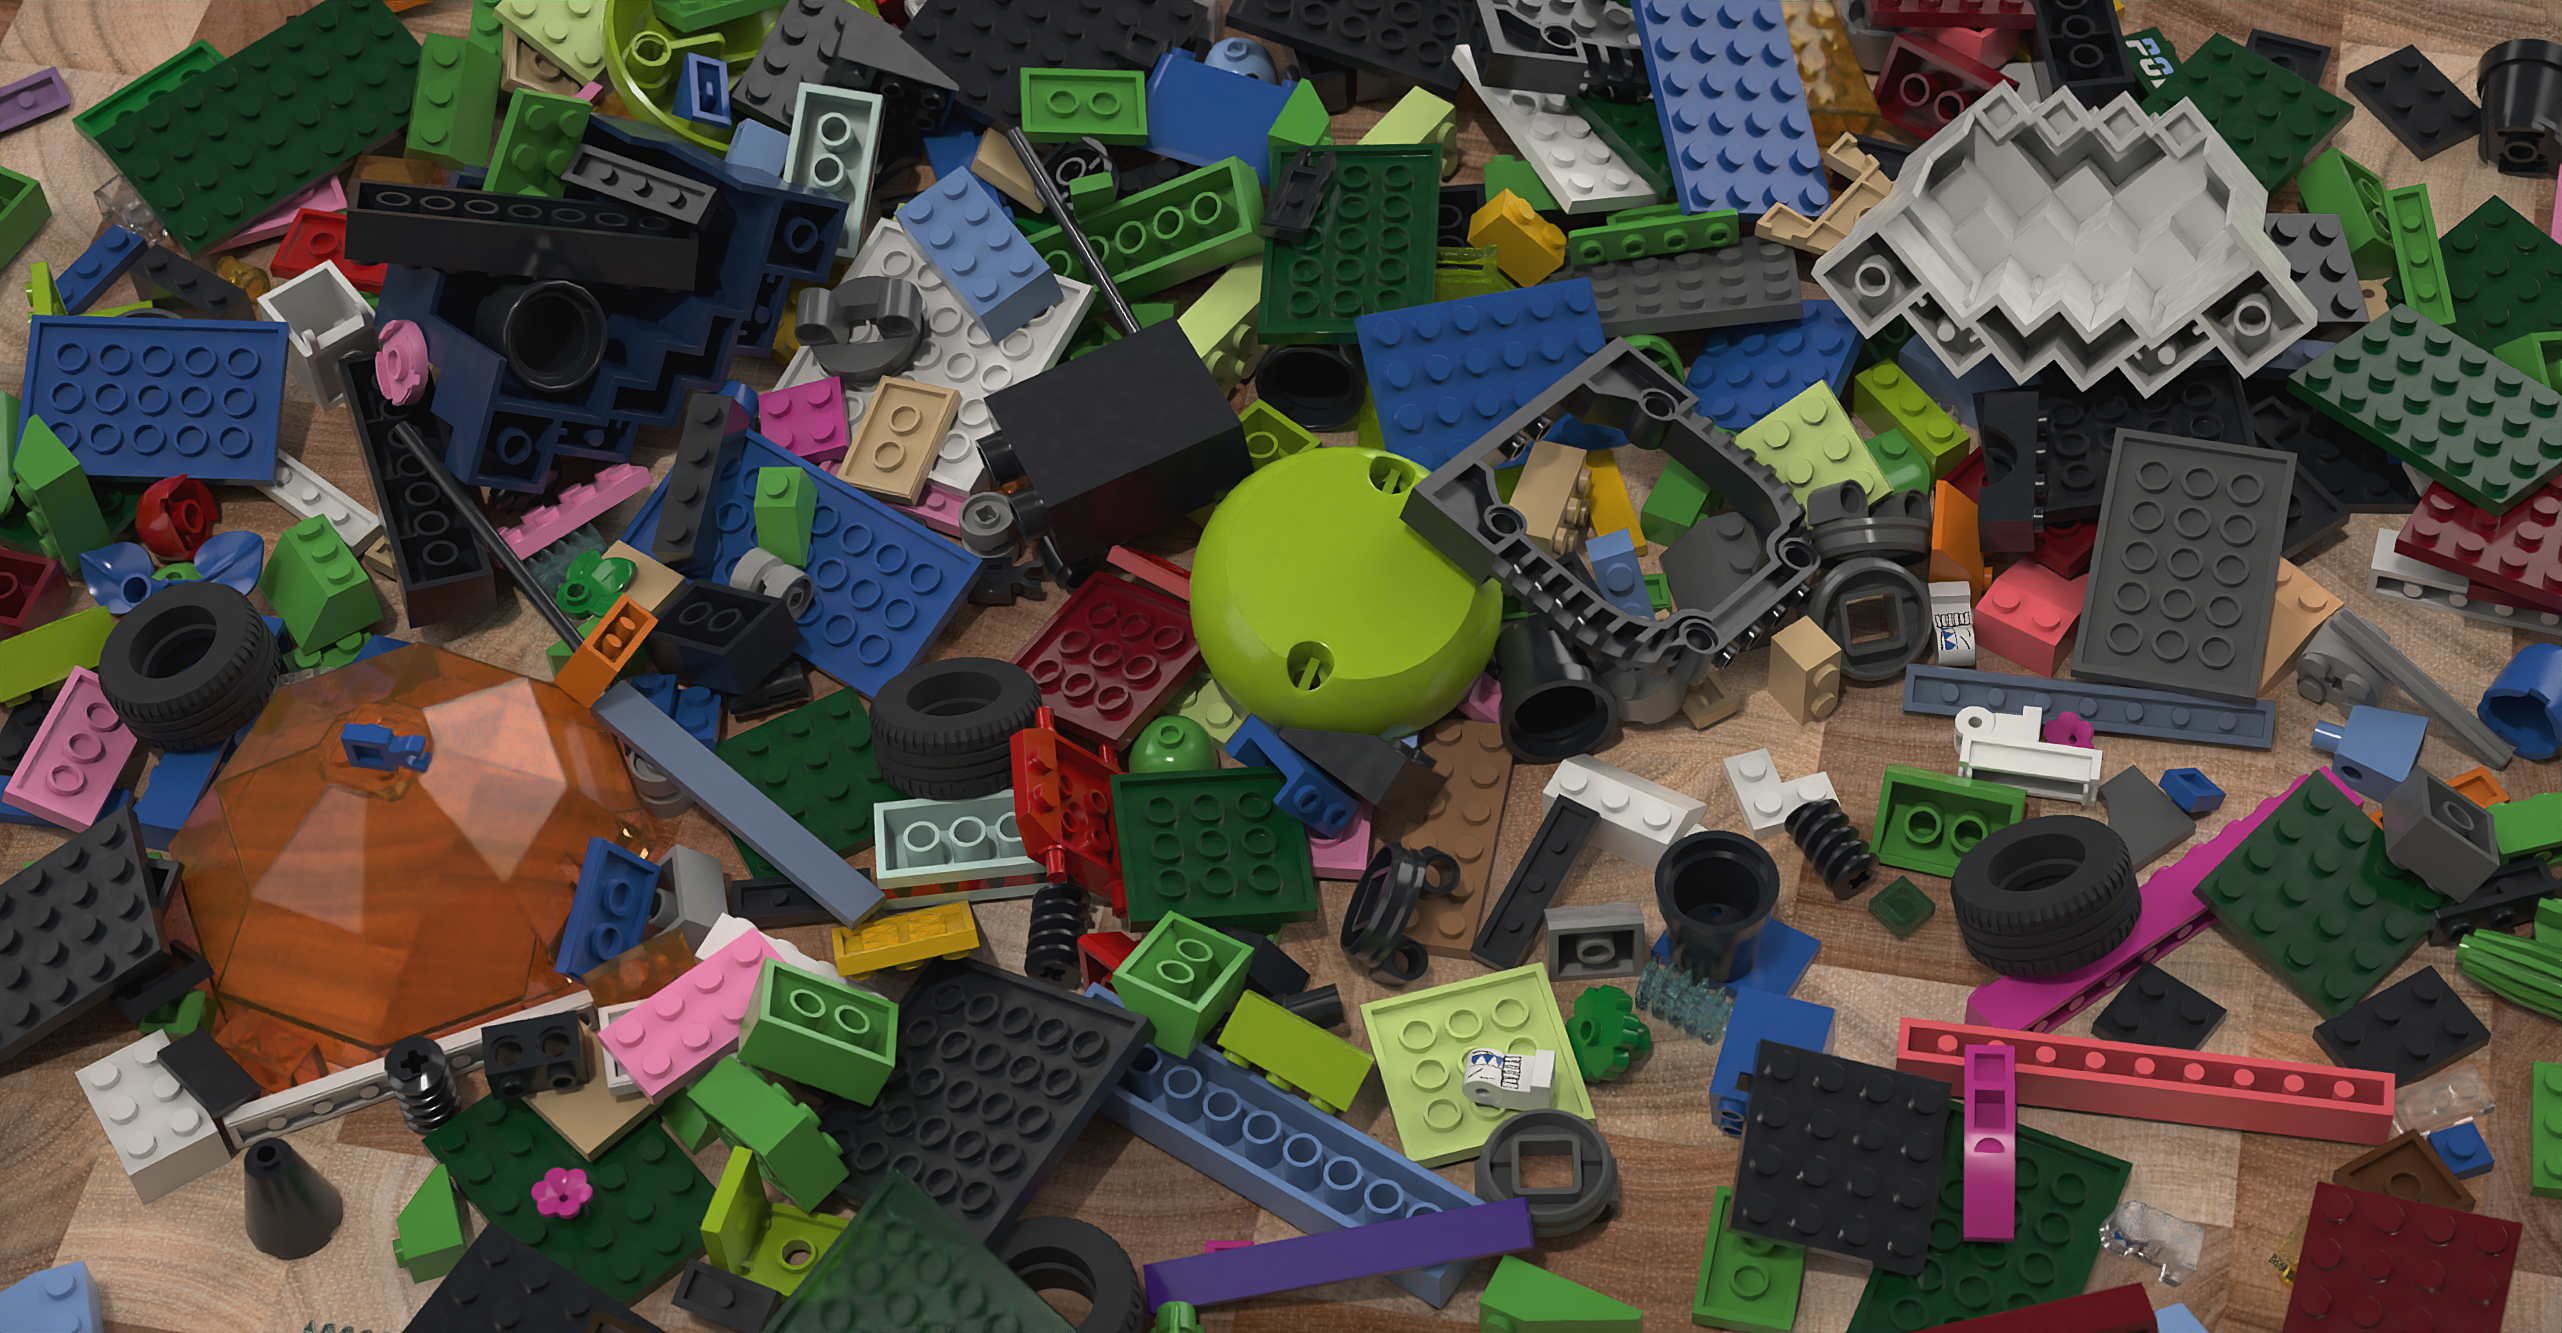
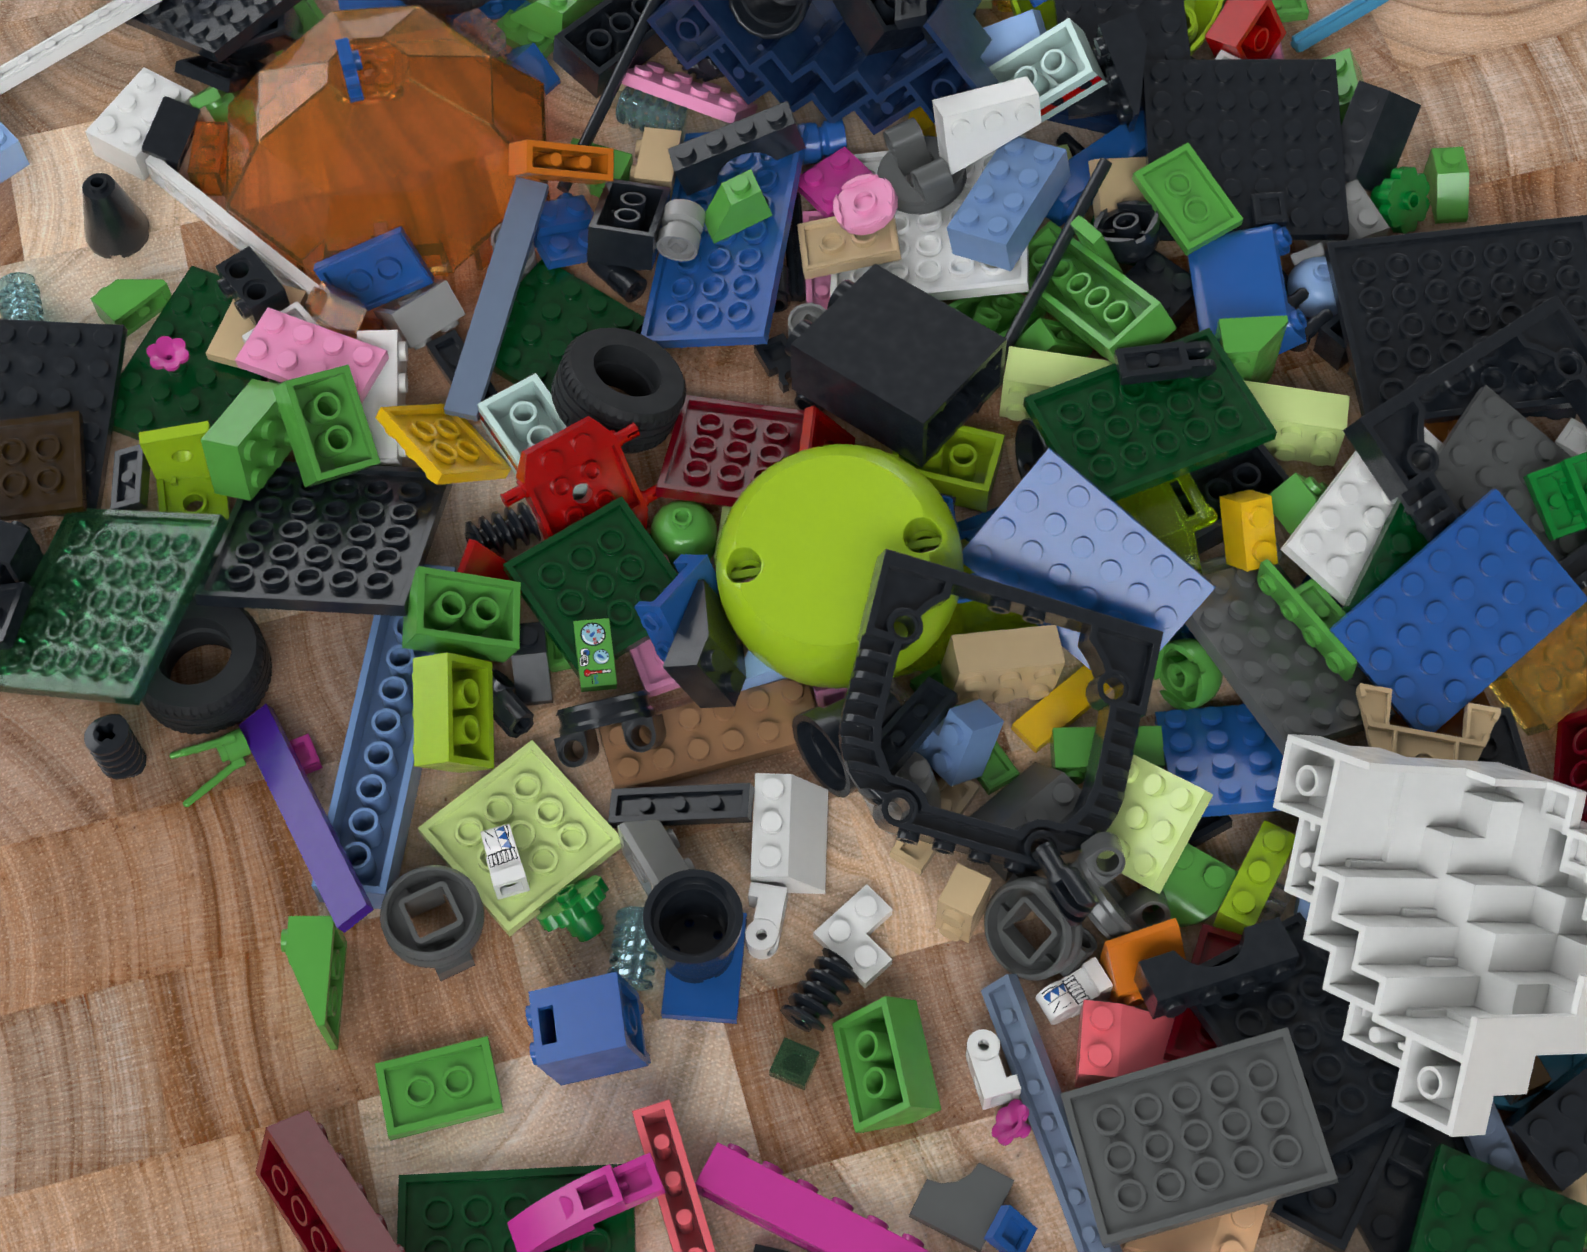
camera: 60 degrees right, 10 degrees up
black piece [384,1036,462,1135] -> none
green plate [556,550,637,621] -> none
black plate [1725,1039,1952,1277] -> none
black tyre [1950,815,2142,978] -> none
white container [1958,732,2103,807] -> none
none -> bright green tile [573,618,617,692]
none -> bright pink tile [833,174,898,235]
none -> white wedge [932,76,1042,175]
none -> black arm [1032,842,1099,927]

